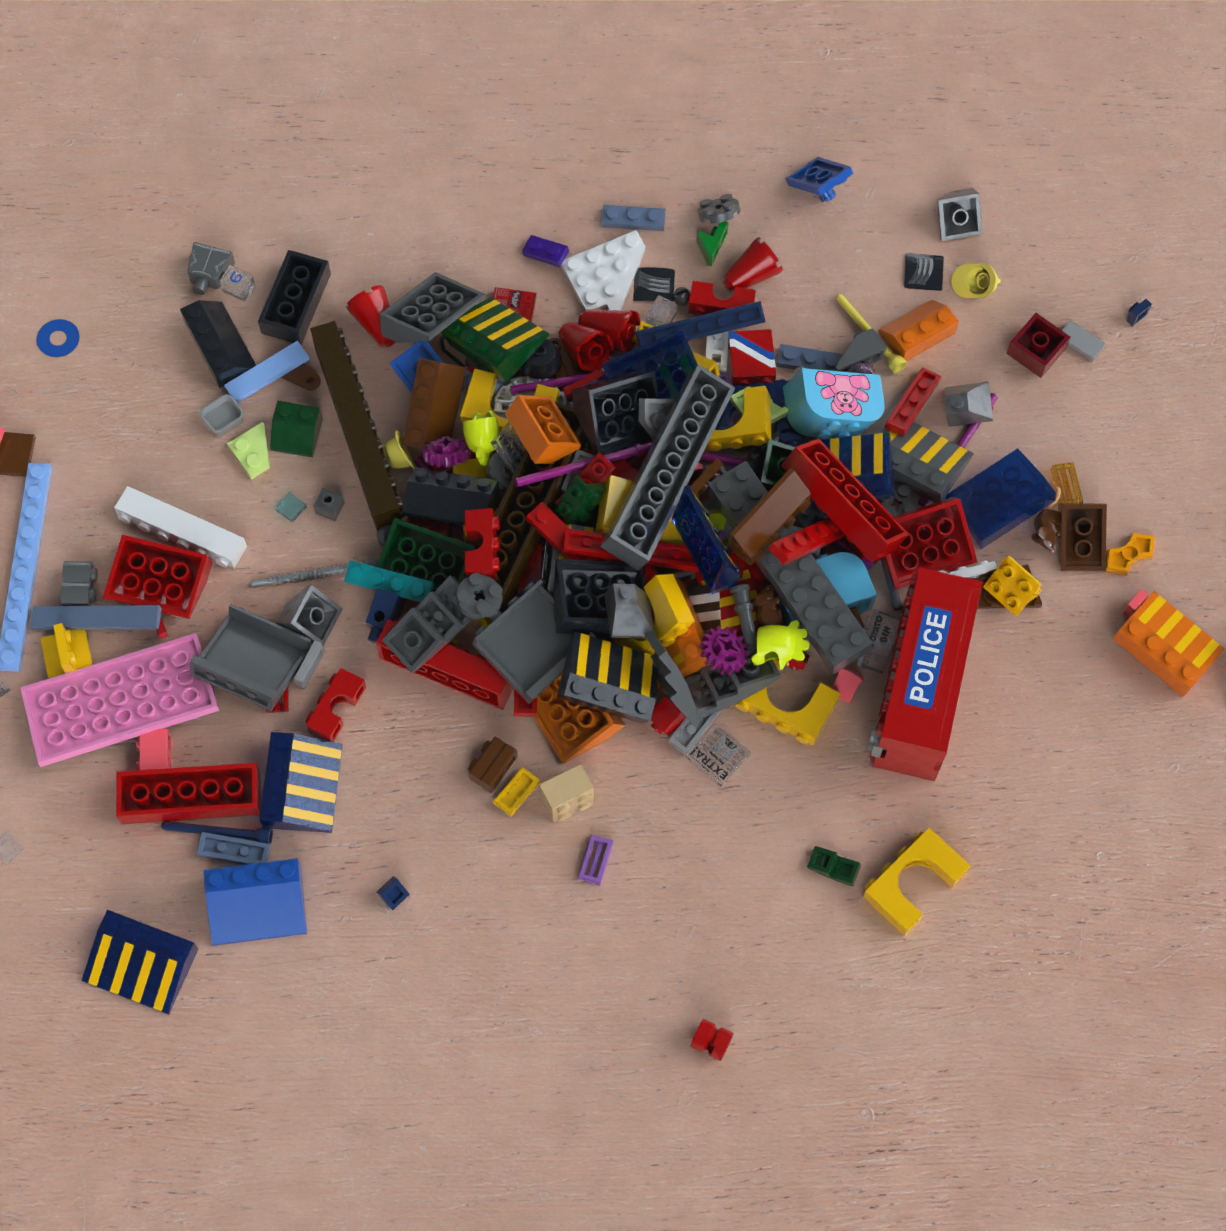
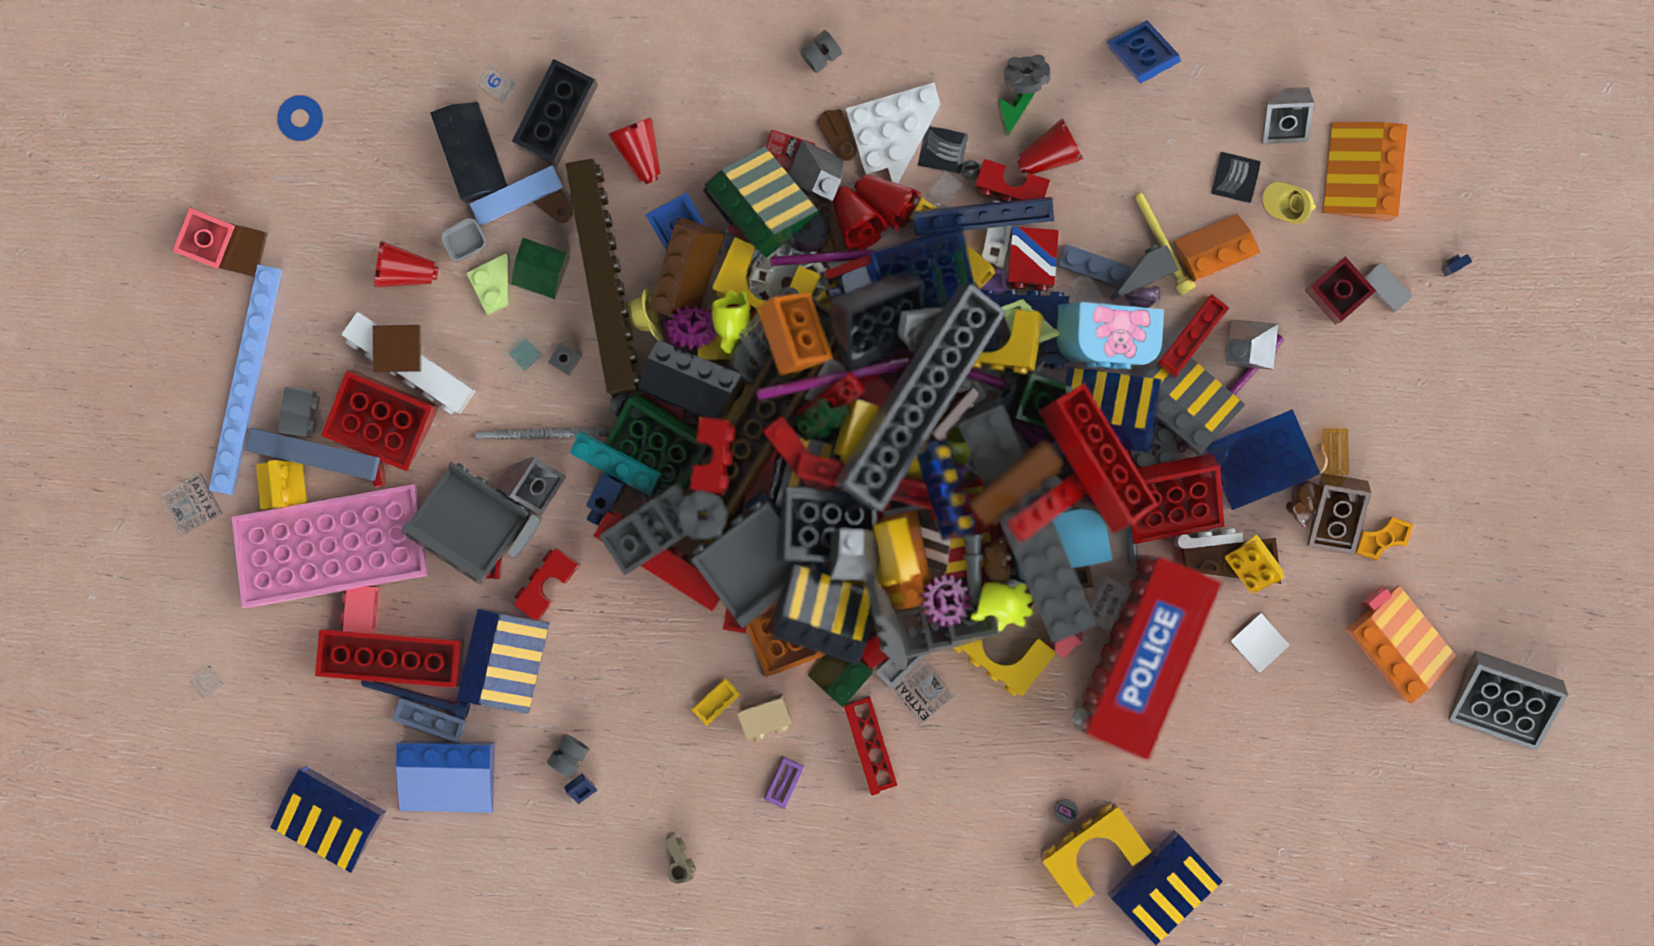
camera: 10 degrees right, 20 degrees up
dark grey torso [188,242,235,295] -> none
dark grey slope [379,272,485,343] -> none
reddish brown brick [468,736,518,793] -> none
dark purple plate [522,235,569,267] -> none
sand blue plate [601,205,666,231] -> none
dark green slope [807,846,861,887] -> none
none -> reddish brown tile [373,325,421,373]
none -> red cone [374,241,439,288]
none -> dark grey wheel [547,734,590,778]
none -> dark tan plate [665,833,696,884]
none -> flat silver slope [788,140,843,202]
none -> dark grey wheel [799,30,842,74]
none -> dark green slope [808,655,873,707]
none -> reddish brown piece [816,109,857,161]
none -> red fence [844,696,898,796]
none -> dark grey tile [1054,799,1078,824]
none -> clear blue slope [1108,830,1223,945]
none -> white sticker [1231,614,1290,672]
none -> orange slope [1322,122,1408,221]

